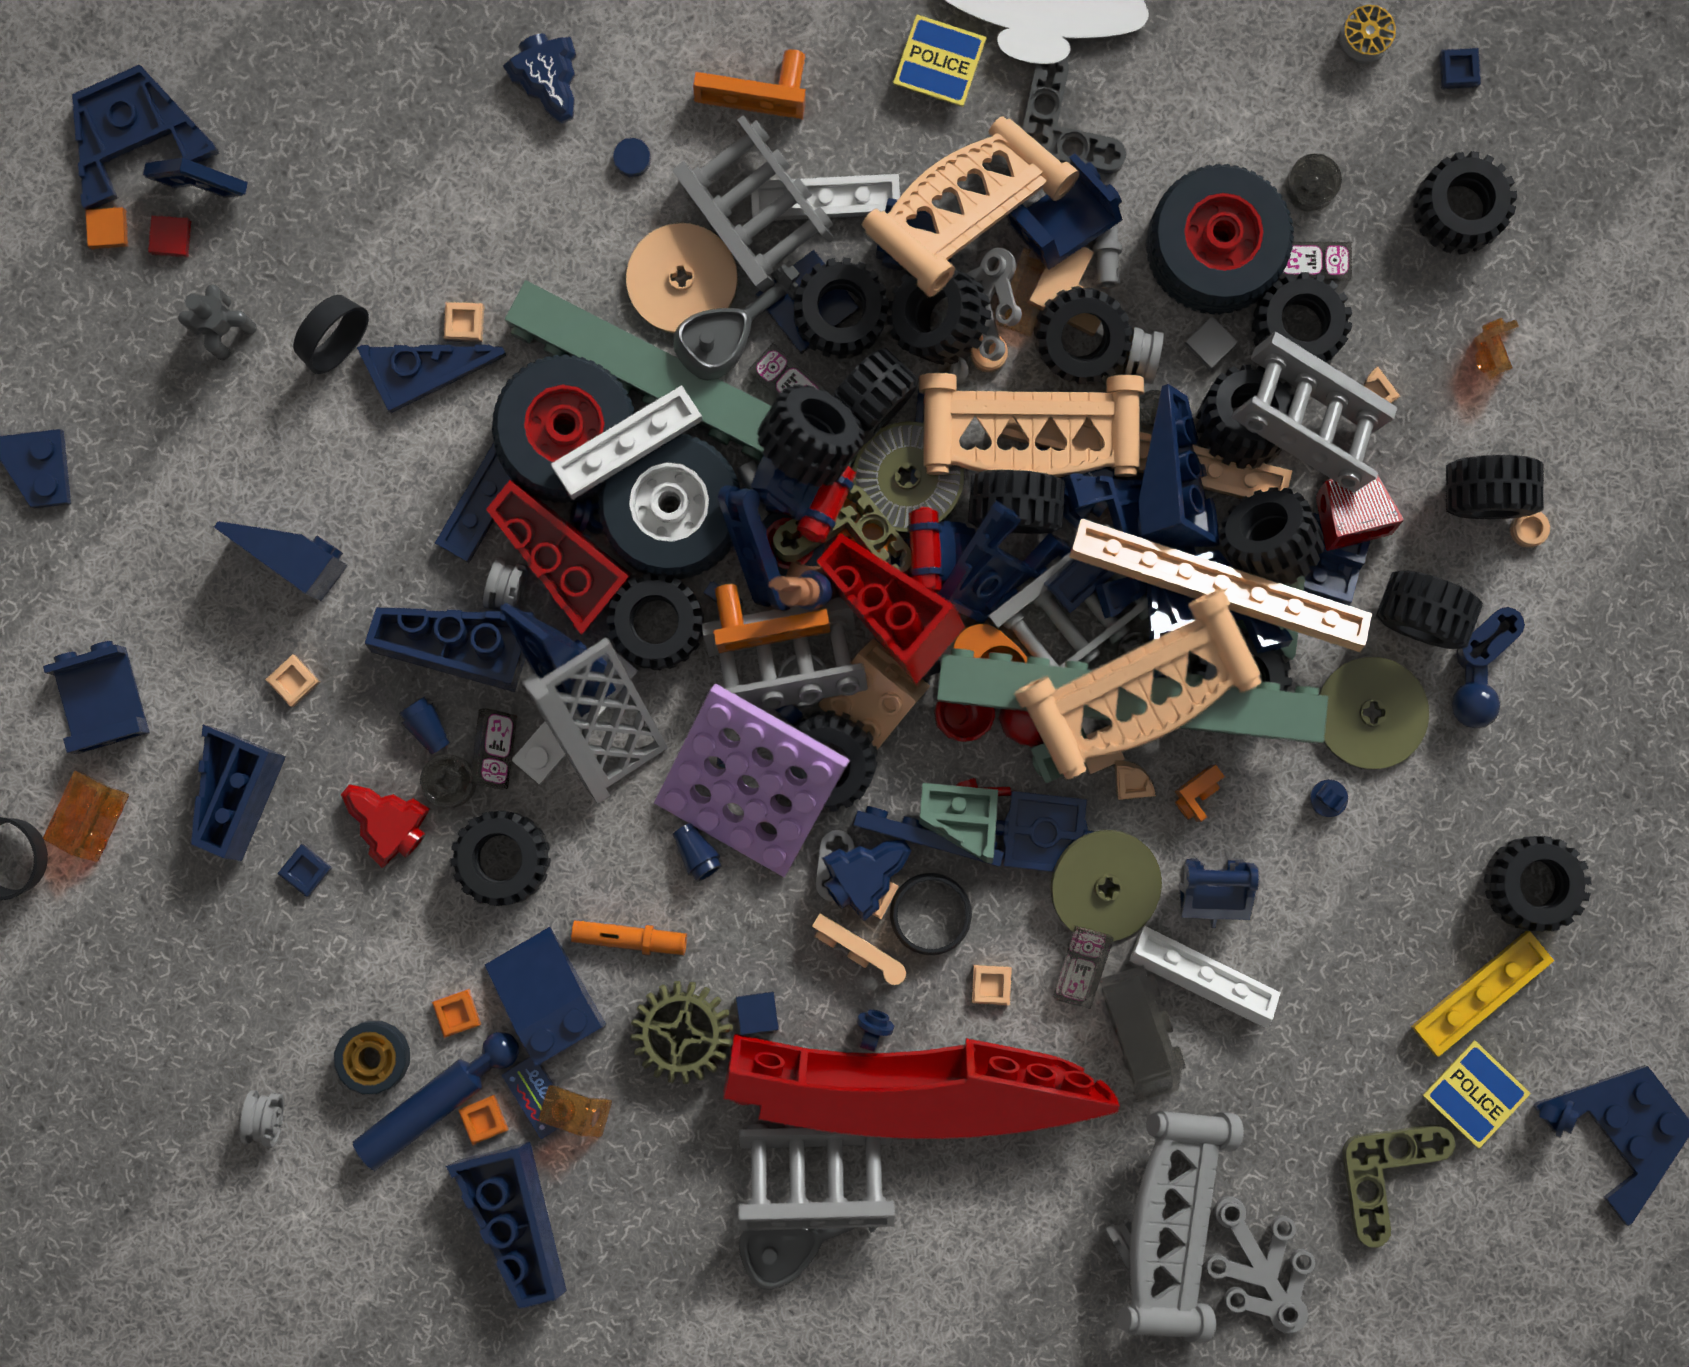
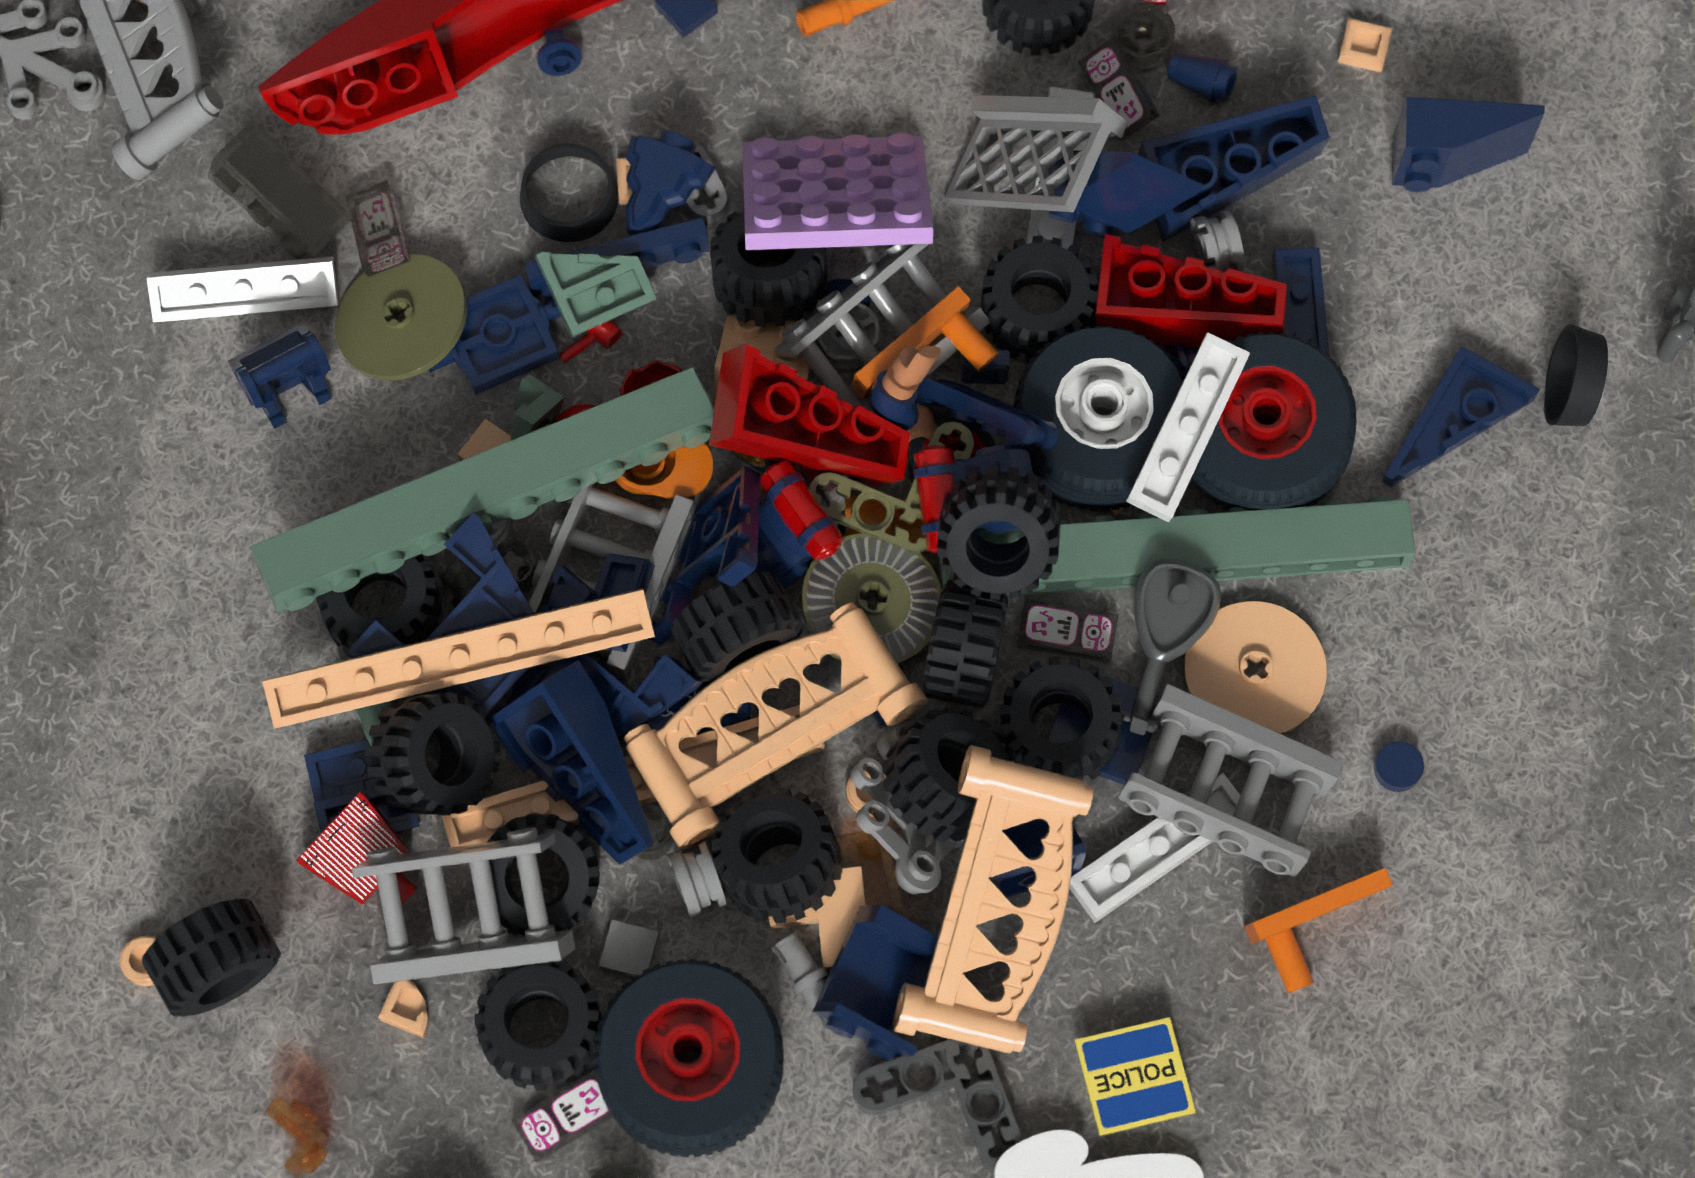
camera: 145 degrees right, 15 degrees down
light nougat tile [444,302,484,342] -> none
dark blue rock [503,34,577,124] -> none
dark blue cone [672,823,722,882] -> none
light nougat plate [812,913,906,985] -> none
light nougat tile [971,965,1012,1005] -> none
light nougat piece [1014,588,1261,780] -> none
light nougat tile [1115,760,1156,800] -> none
orange bracket [1174,764,1225,822] -> none
dark blue plate [1310,779,1348,817] -> none
olive piece [1318,657,1429,769] -> none
black tyre [1376,570,1483,649] -> none
dark blue beam [1452,607,1525,729] -> none

